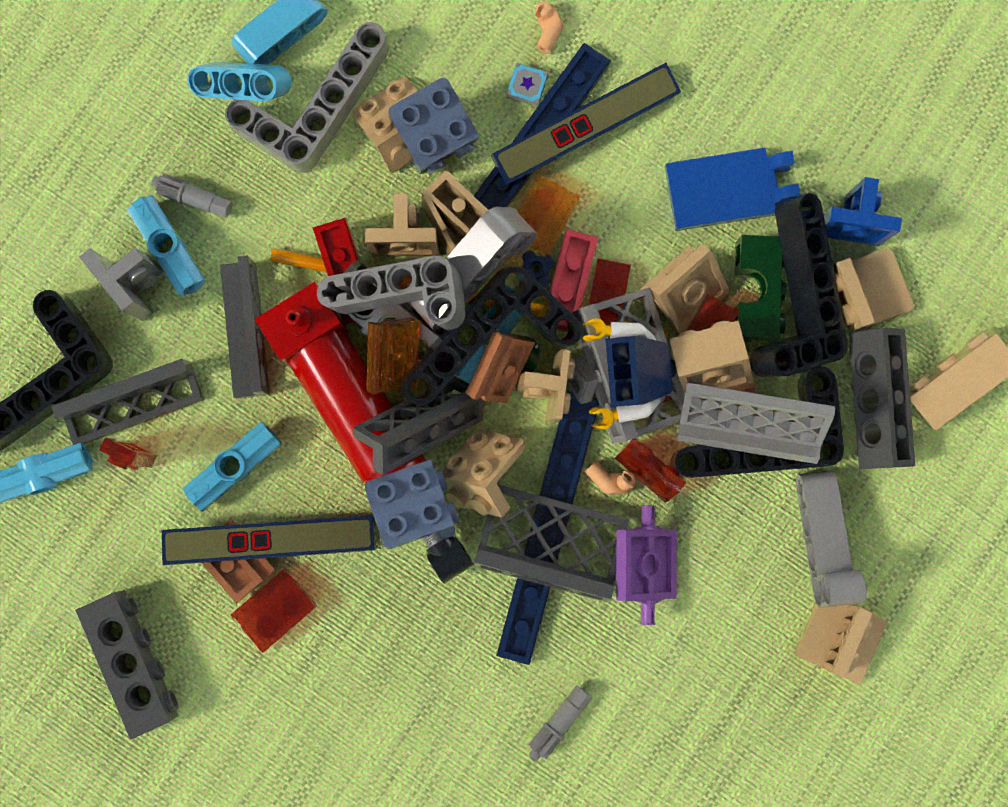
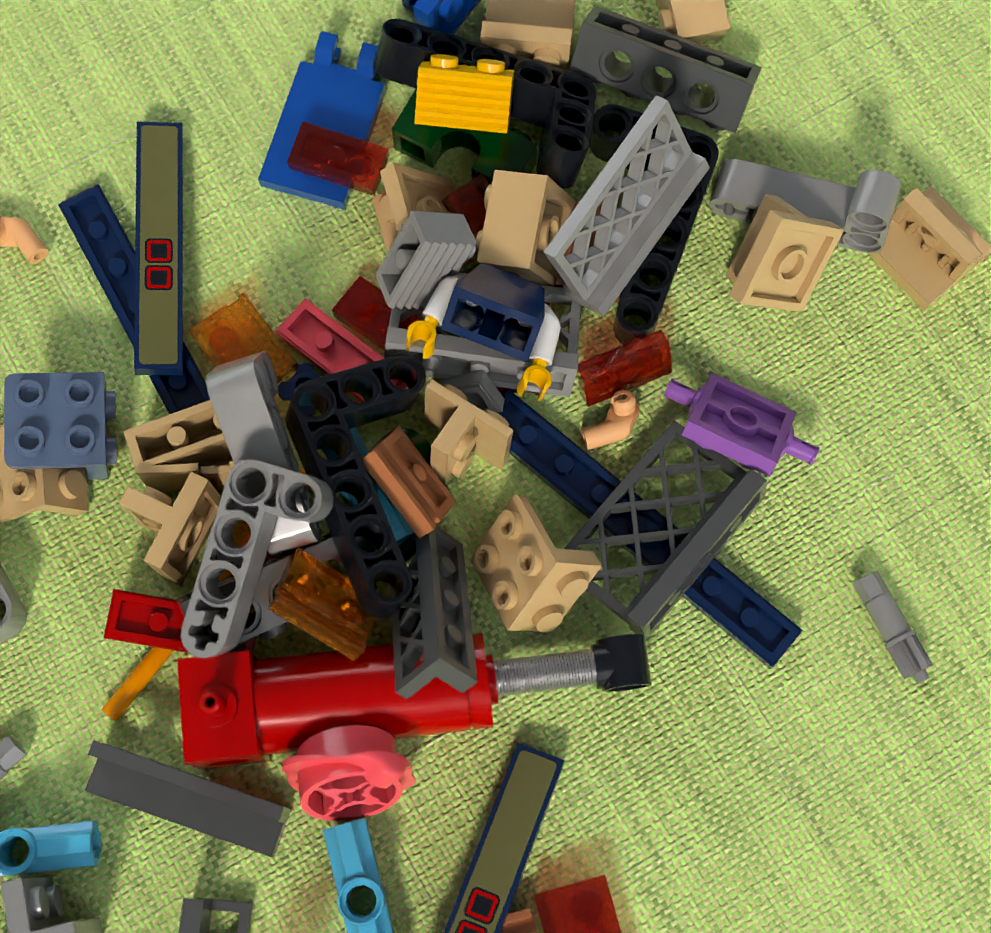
camera: 65 degrees left, 10 degrees down
sand blue bracket [365,460,459,549] -> none
tile [507,63,548,107] -> none
none -> coral piece [282,725,415,821]
none -> clear red plate [287,122,390,196]
none -> light grey brick [376,211,476,310]
none -> yellow brick [414,54,515,134]
none -> tan bracket [726,194,844,312]

